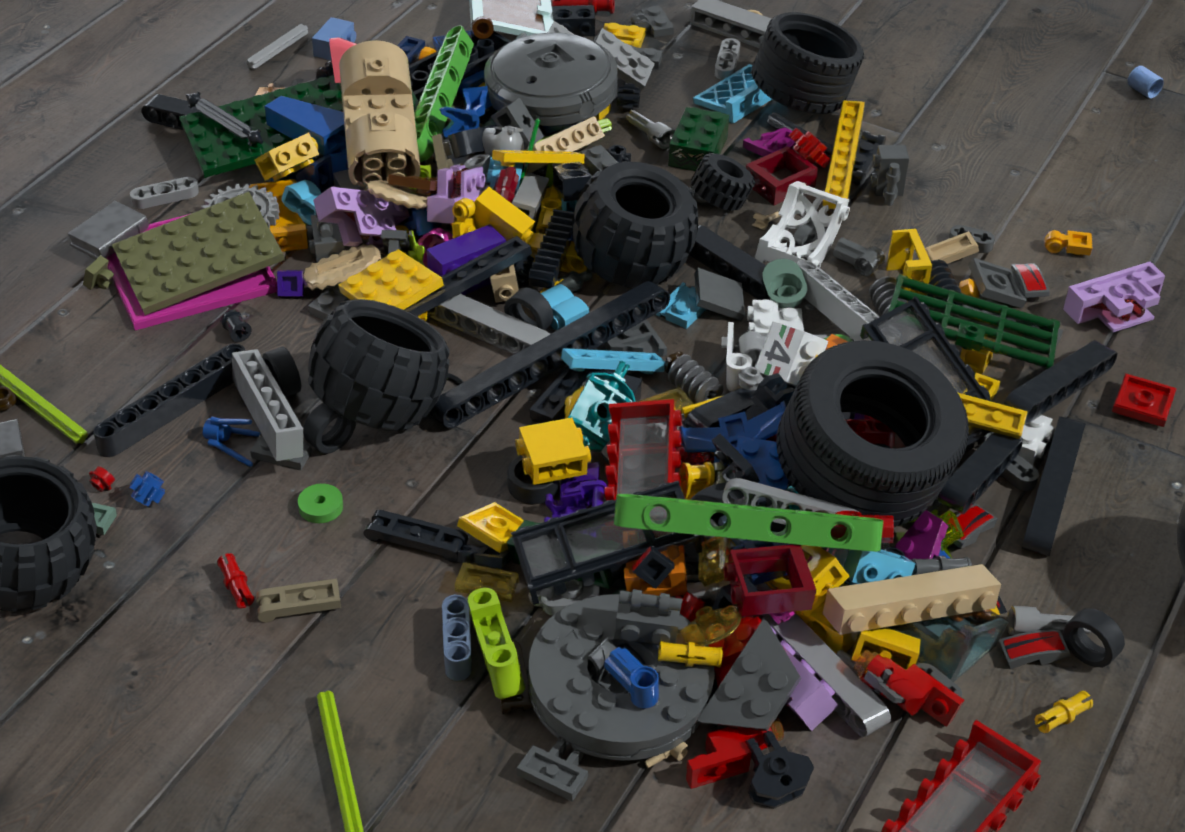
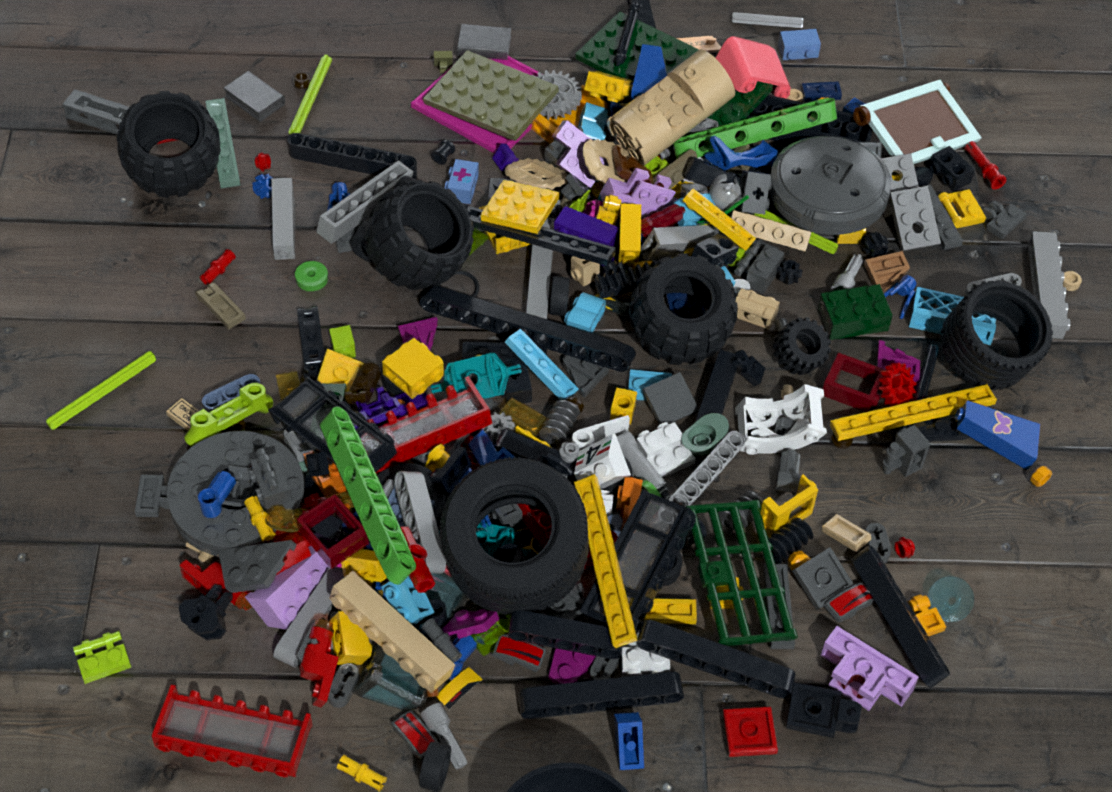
camera: 60 degrees right, 10 degrees up
light grey beam [130,177,199,209] -> none
none -> tan tile [166,398,199,431]
none -> light grey slope [272,178,295,260]
none -> lime brick [329,325,356,358]
none -> dark brown plate [345,363,381,404]
none -> magenta wing [398,317,438,351]
none -> medium blue brick [445,159,479,204]
none -> magenta wing [549,649,597,685]
none -> yellow brick [610,388,637,424]
none -> blue slope [614,712,644,770]
none -> black plate [732,350,765,386]
none -> black plate [786,682,862,738]
none -> black beam [851,545,950,688]
none -> medium nougat wing [864,251,910,293]
none -> blue plant [884,275,917,319]
none -> red plate [894,537,915,559]
none -> clear light blue dish [928,576,974,622]
none -> blue slope [955,400,1040,470]
none -> light orange tile [1030,466,1052,487]

